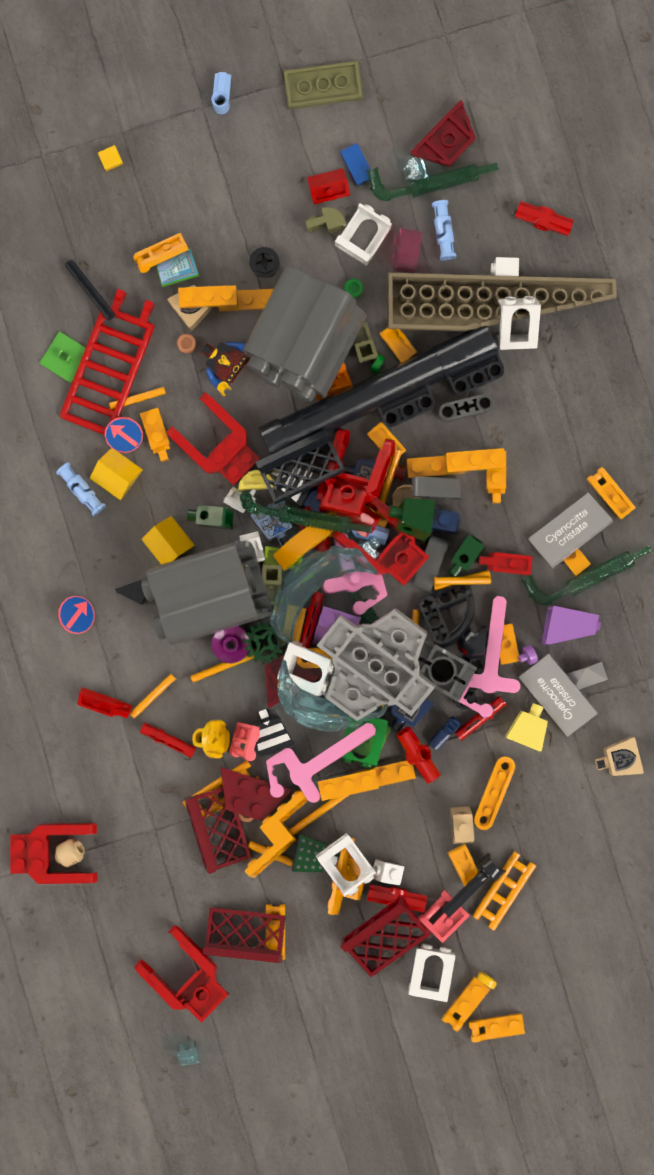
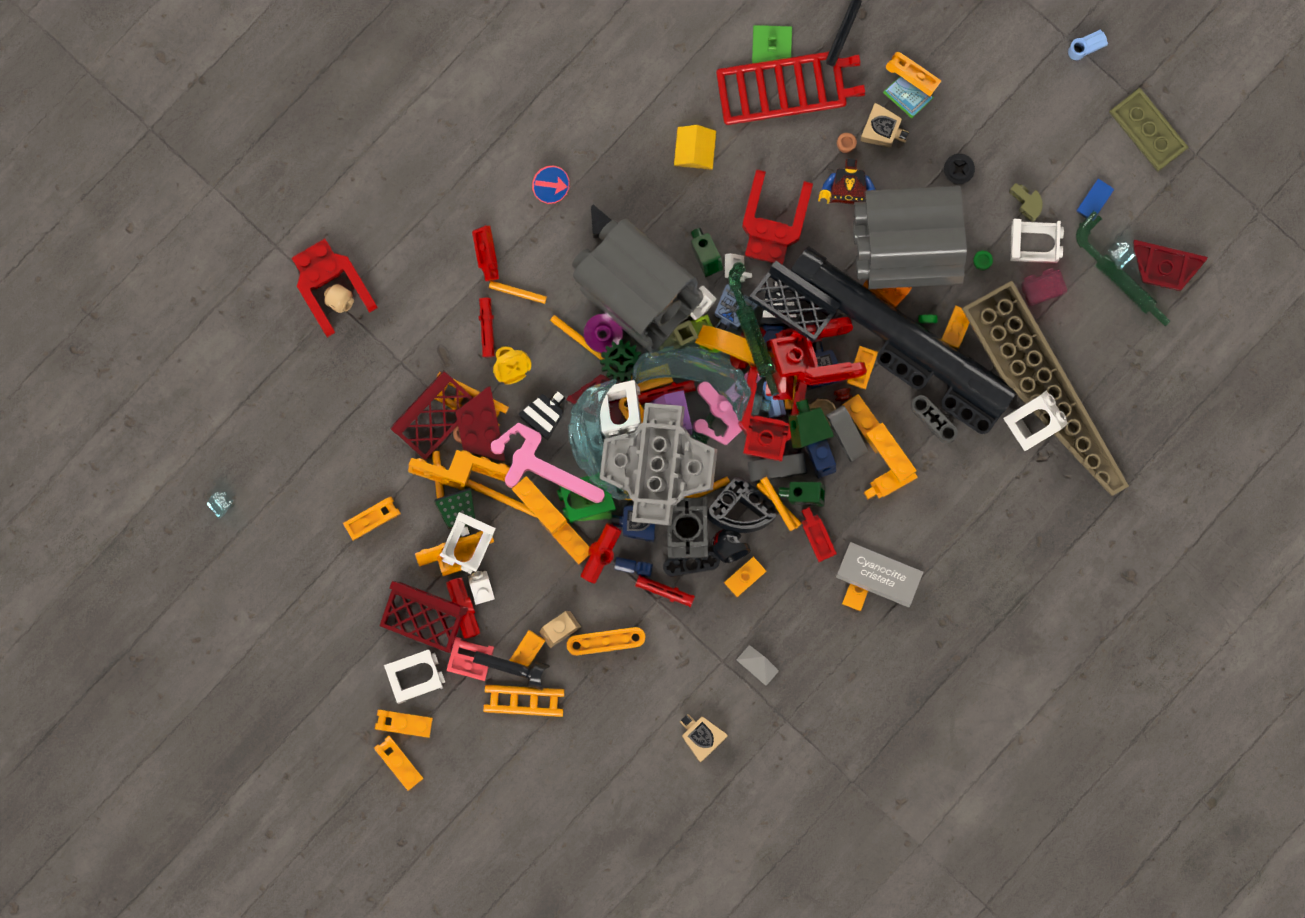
camera: 60 degrees right, 5 degrees down
light blue piece [56,462,106,517] -> none
blue piece [105,417,143,453] -> none
light orange bar [109,387,166,410] -> none
red plate [134,925,229,1023] -> none
light orange hinge [140,408,170,462] -> none
yellow slope [141,516,195,565] -> none
light orange bracket [178,285,274,312] -> none
dark red fence [202,908,286,963] -> none
coral plate [229,722,260,761] -> none
light yellow tile [238,470,275,491] -> none
red panel [307,168,350,205] -> none
olive brick [353,322,378,363] -> none
light orange bar [379,449,402,504] -> none
light blue piece [432,200,456,261] -> none
bright pink piece [459,596,520,718] -> none
yellow tile [477,971,497,989] -> none
white brick [491,257,519,276] -> none
light yellow torso [505,703,548,752] -> none
red piece [514,201,574,237] -> none
medium lavender tile [518,645,538,665] -> none
light grey tile [519,653,598,737] -> none
clear green piece [521,545,652,606] -> none
medium lavender slope [541,606,601,645] -> none
light orange plate [586,467,636,520] -> none

